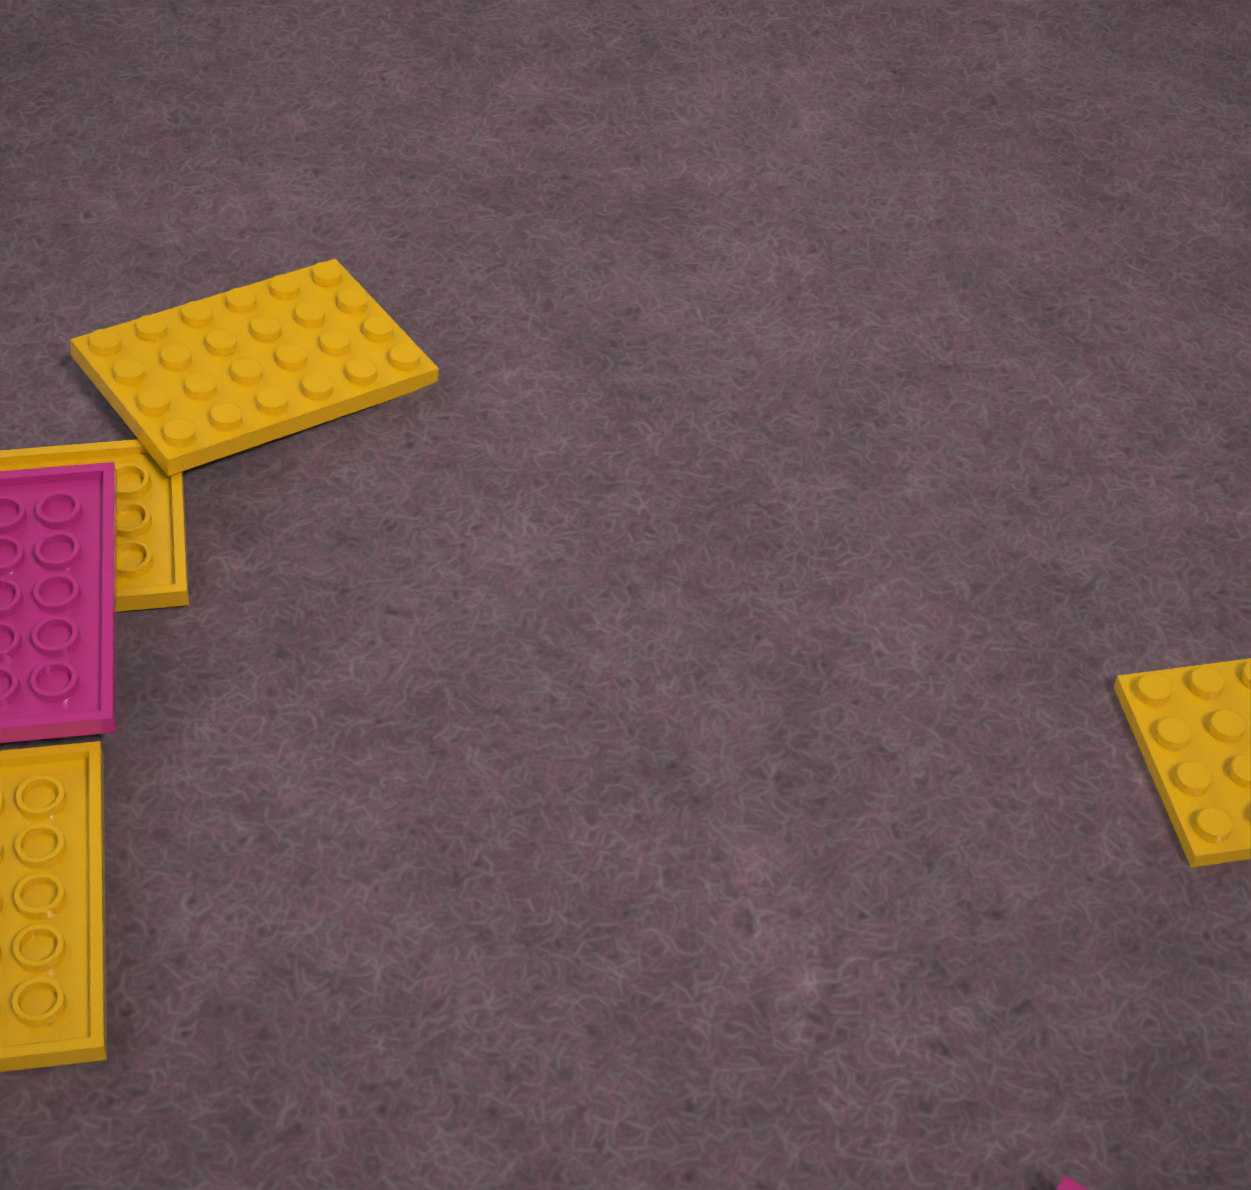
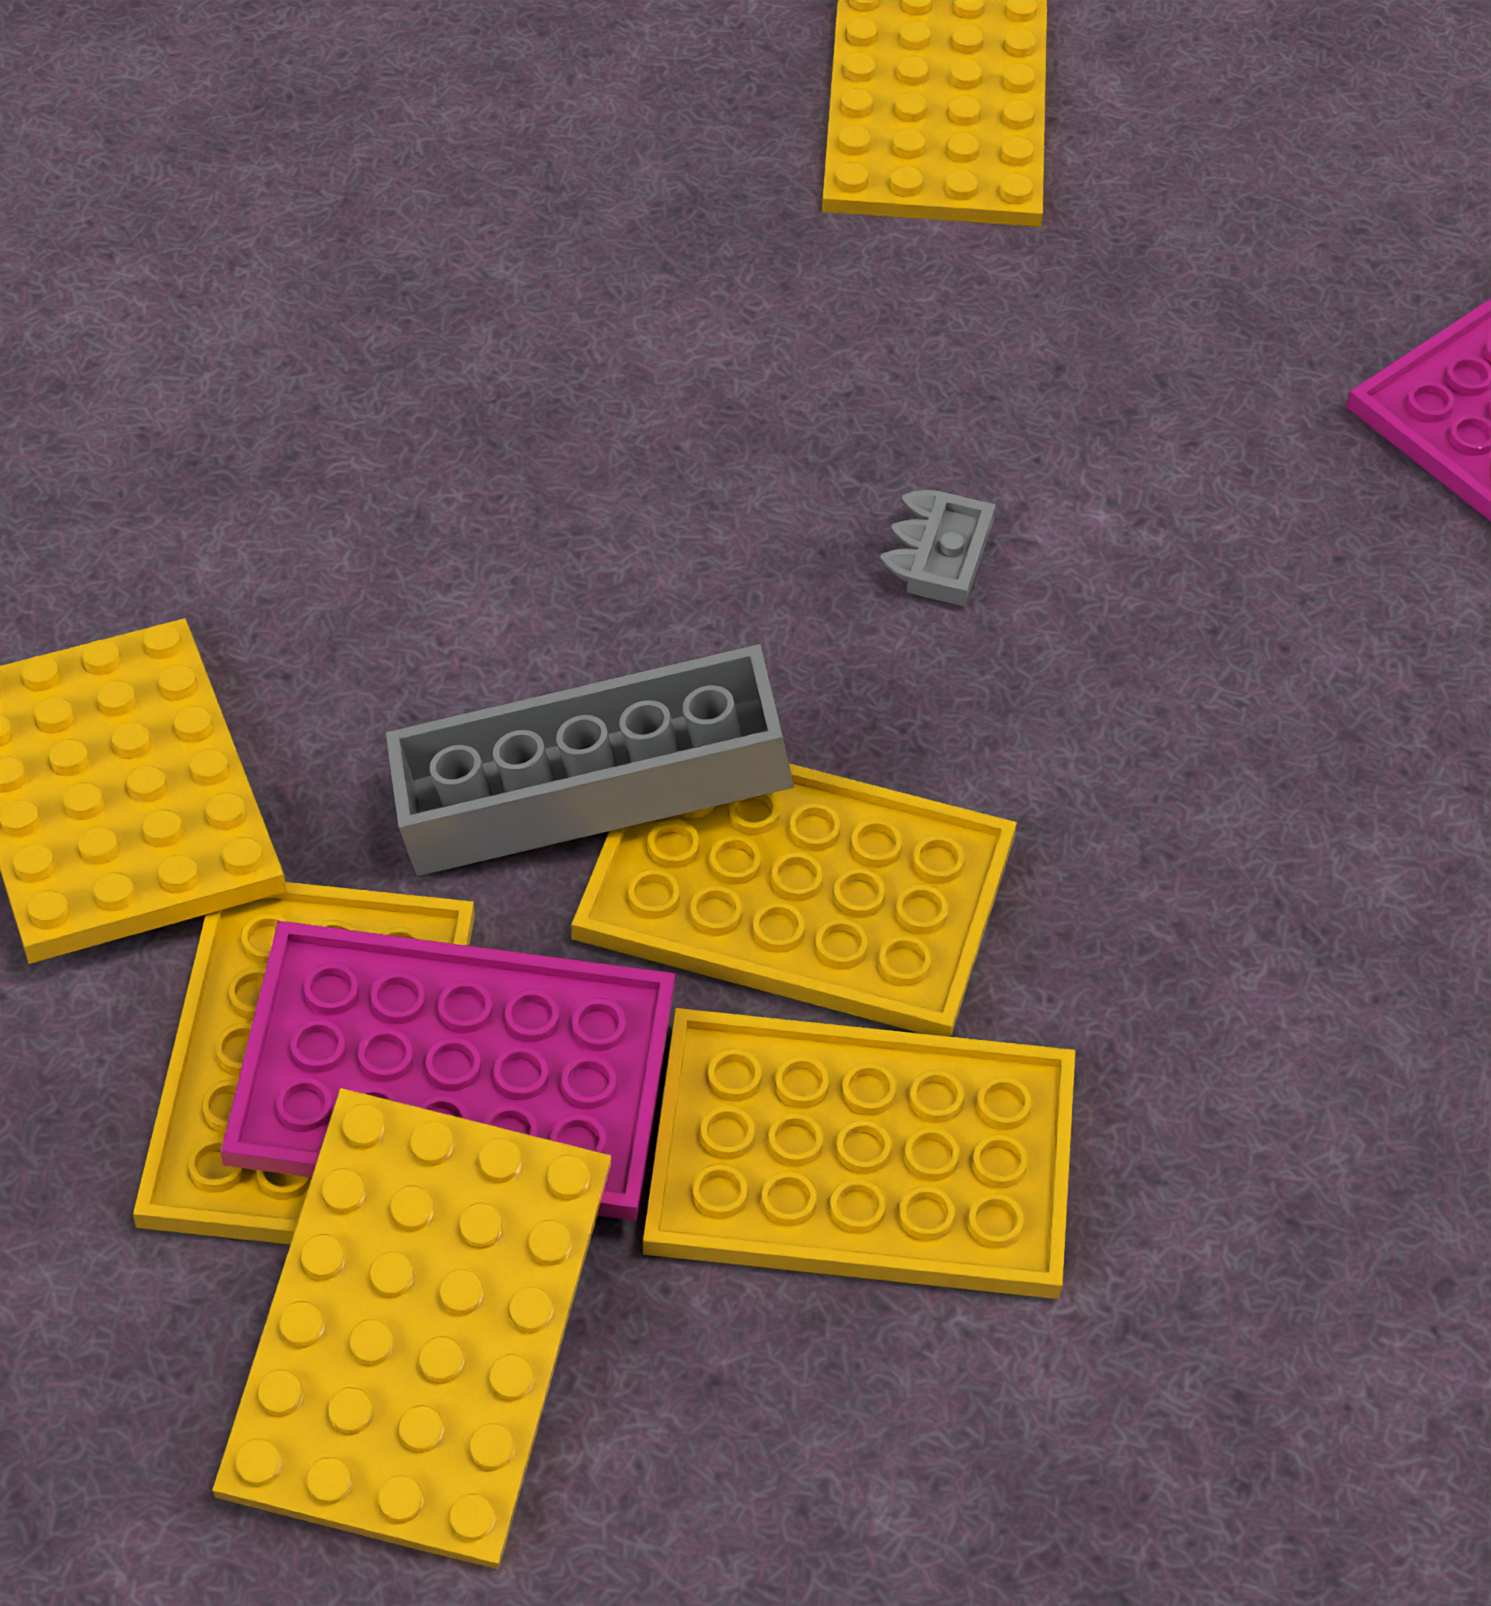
camera: 75 degrees left, 5 degrees up
none -> light grey brick [385,644,794,876]
none -> yellow plate [571,763,1017,1037]
none -> light grey plate [880,490,996,607]

